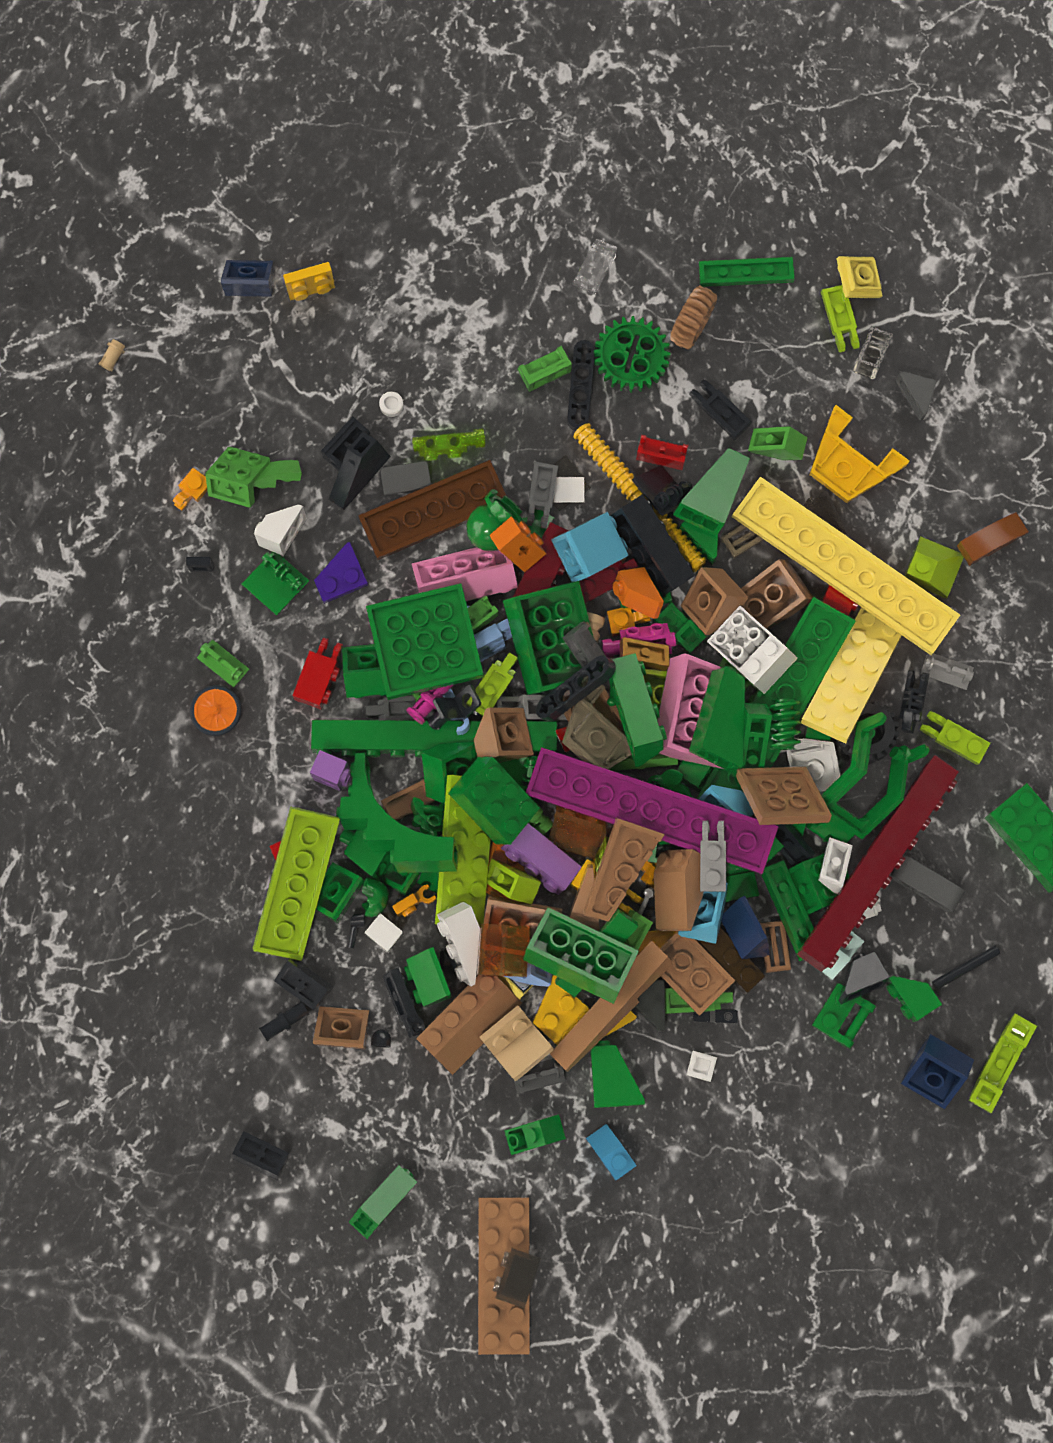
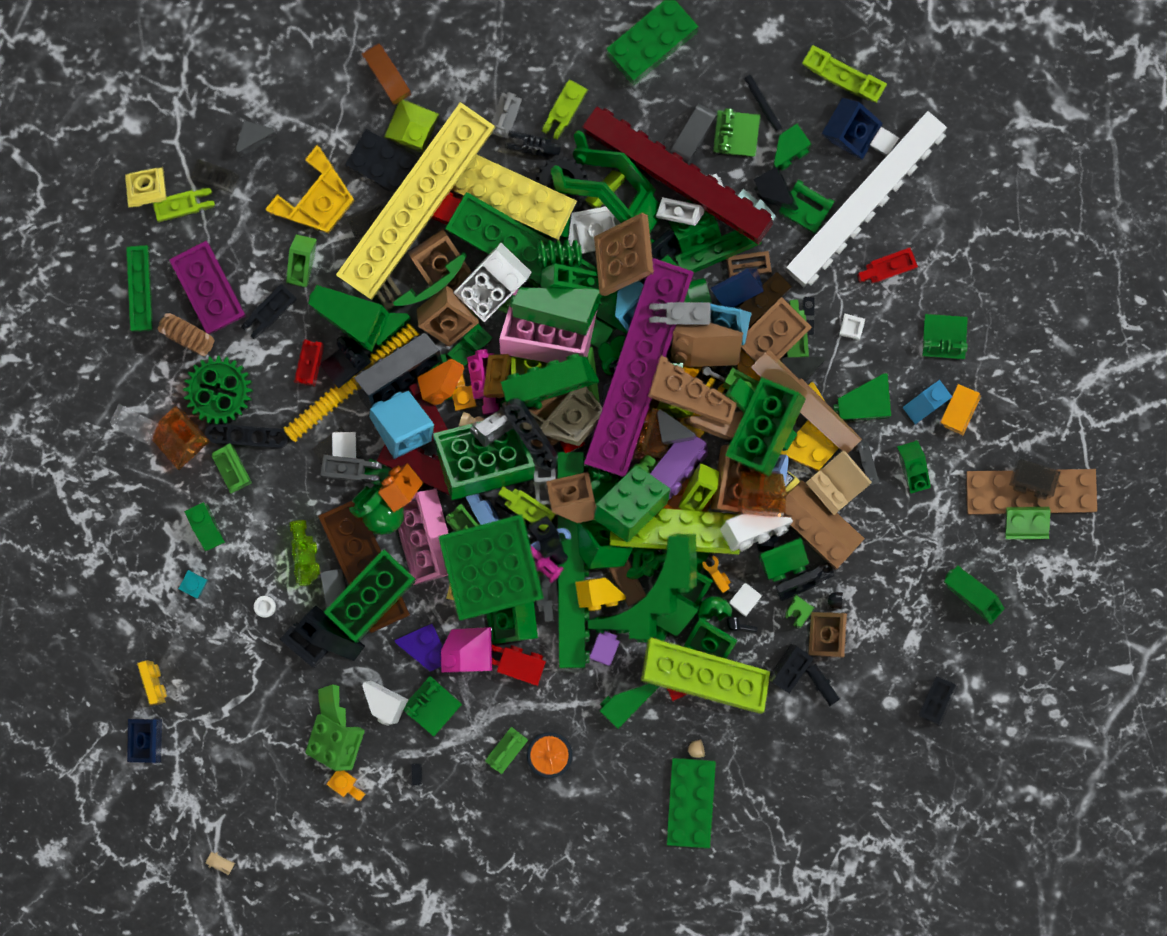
camera: 80 degrees left, 5 degrees up
none -> clear orange slope [152,406,210,470]
none -> magenta plate [169,240,246,335]
none -> teal plate [178,570,208,599]
none -> green slope [184,502,225,552]
none -> green brick [324,549,417,643]
none -> black plate [345,129,420,193]
none -> green slope [393,253,467,306]
none -> dark pink slope [441,627,492,672]
none -> yellow slope [575,578,626,611]
none -> lime slope [585,170,624,209]
none -> green slope [600,683,660,729]
none -> dark grey slope [657,409,696,445]
none -> green plate [667,758,716,848]
none -> tan hinge [688,740,705,758]
none -> bright green hinge [713,109,760,157]
none -> white brick [785,111,947,287]
none -> bright green hinge [785,595,814,629]
none -> red hinge [857,247,918,284]
none -> white tile [870,127,899,156]
none -> green hinge [922,314,968,359]
none -> light orange hinge [940,384,981,435]
none -> bright green plate [1005,507,1050,539]

